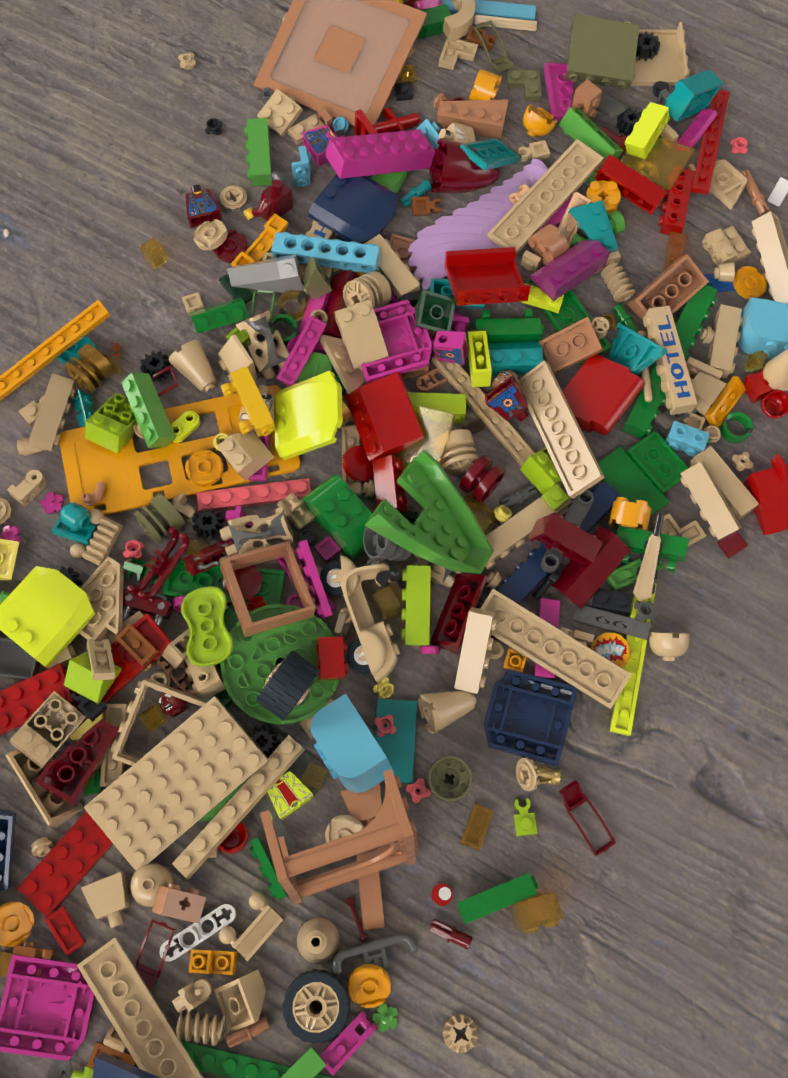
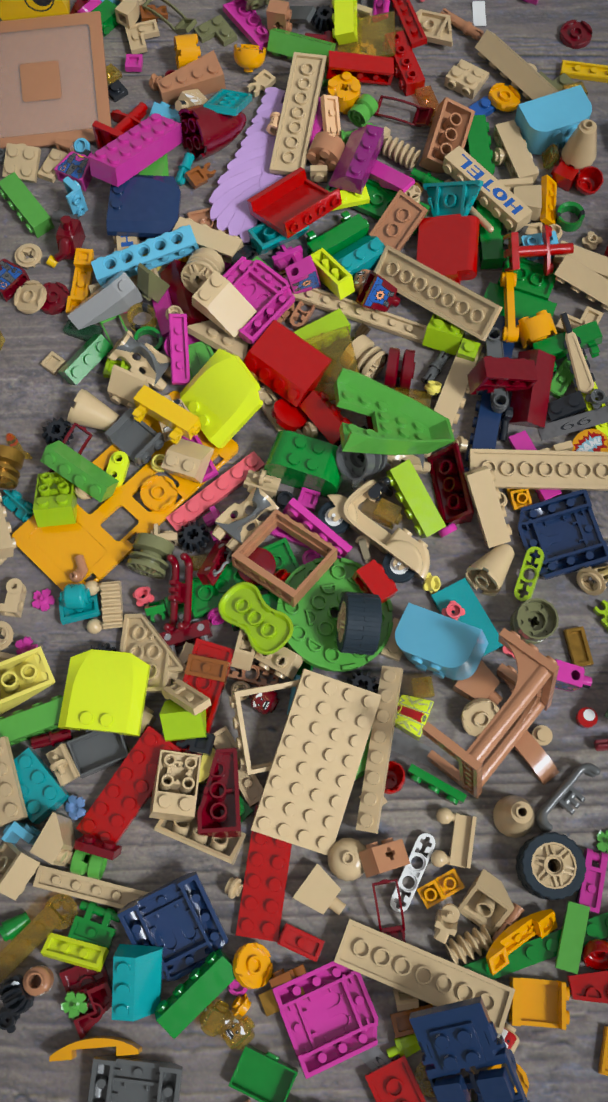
camera: 25 degrees left, 0 degrees up
clear yellow plate [138,704,167,732] -> none
dark red hinge [346,897,368,942] -> none
light orange tile [348,964,391,1008] -> none
dark green slope [415,289,456,332] -> none
teal wing [568,200,619,253] -> none
tan hat [714,262,735,282] -> none
none -> dark grey panel [105,408,165,467]
none -> dark pink plate [125,54,143,72]
none -> dark pink slope [369,160,415,193]
none -> dark red piece [374,95,434,127]
none -> light orange slope [486,909,558,975]
none -> light orange piece [500,271,519,343]
none -> red piece [503,224,574,276]
none -> lime beam [514,546,545,602]
none -> tan plate [532,725,553,746]
none -> dark pink torso [555,659,592,692]

